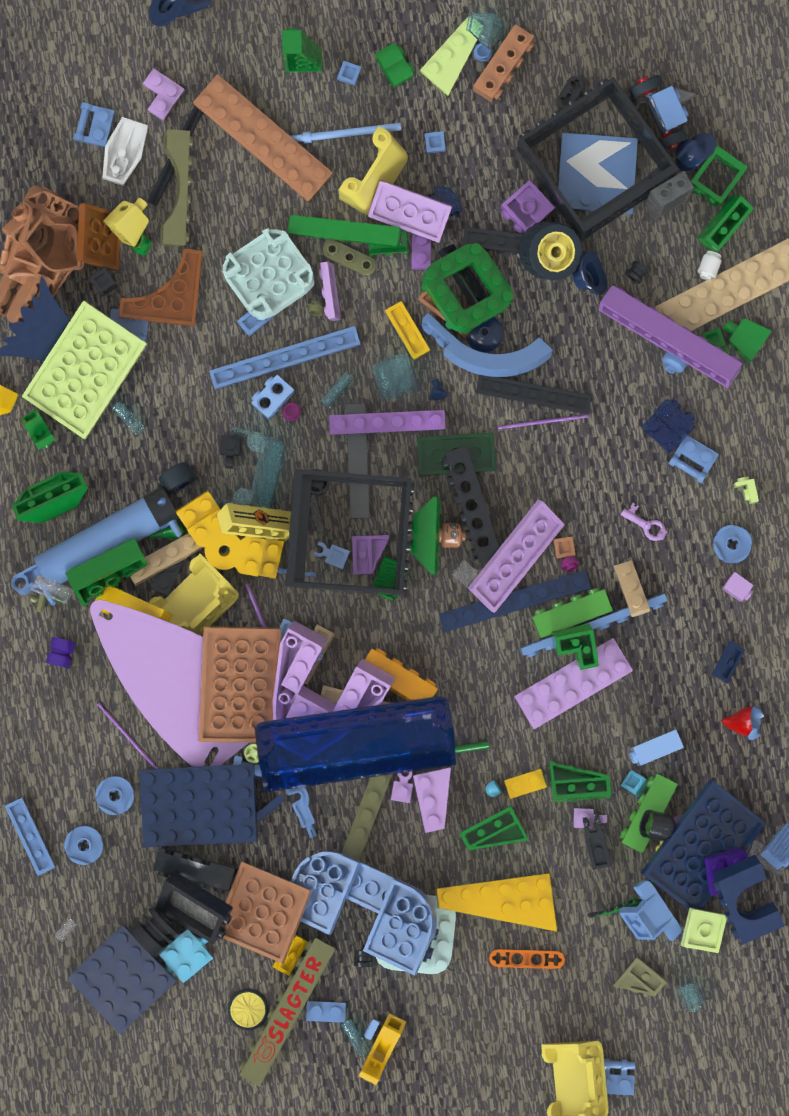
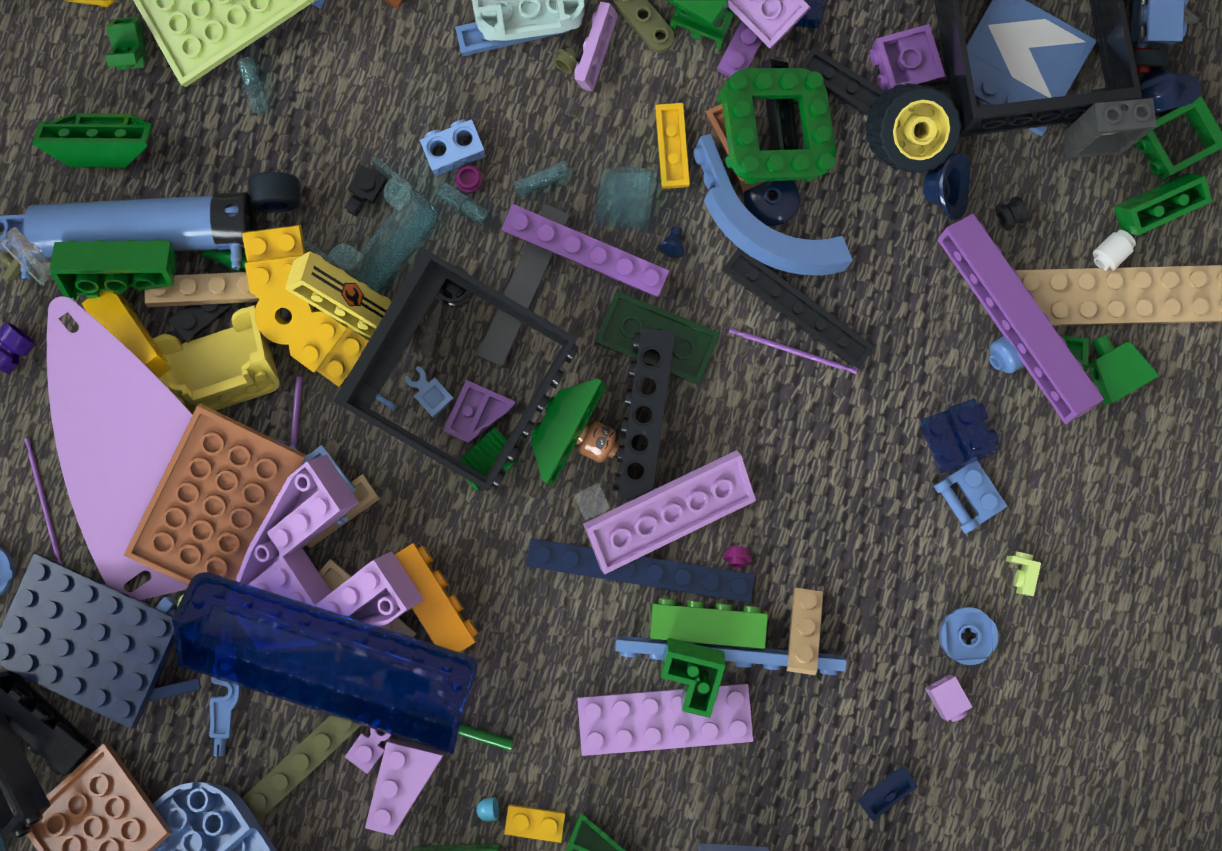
camera: 25 degrees right, 0 degrees up
medium blue plate [209,326,361,390] -> none
nougat plate [553,536,576,559] -> none
lavender piece [621,503,667,541] -> none
none -> clear light blue axle [436,183,490,226]

